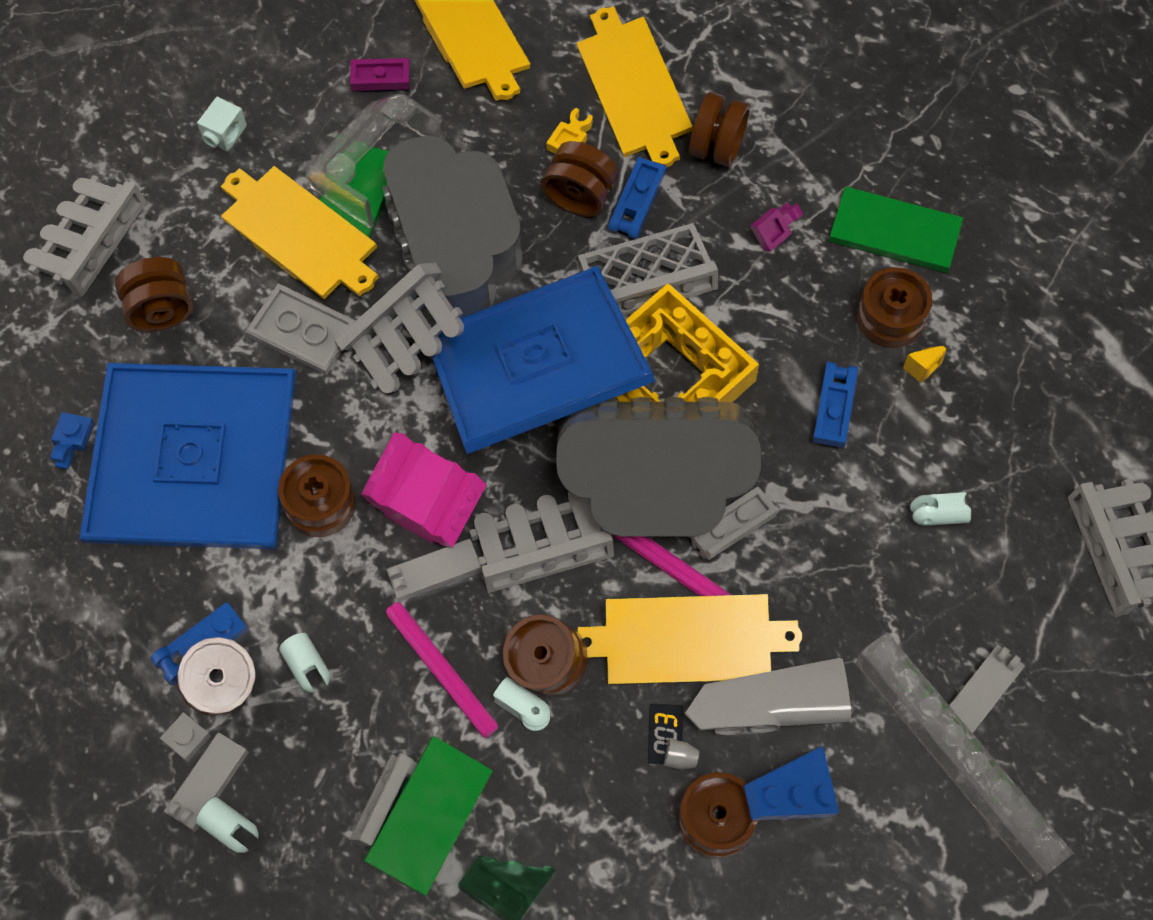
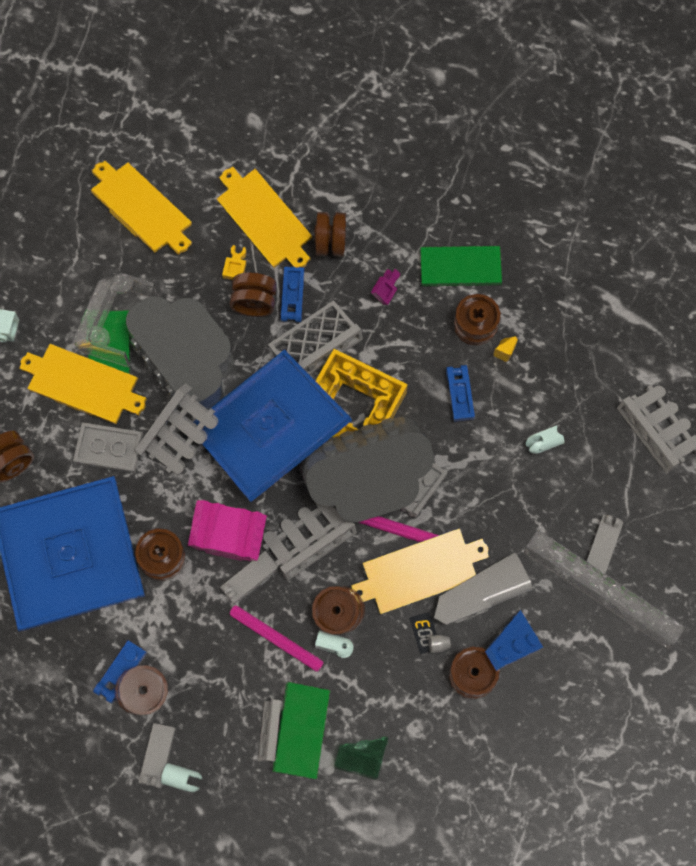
camera: 20 degrees left, 5 degrees up
light grey plate [160,712,211,763] -> none
light aqua piece [279,633,330,693] -> none
magenta plate [350,58,410,91] -> none

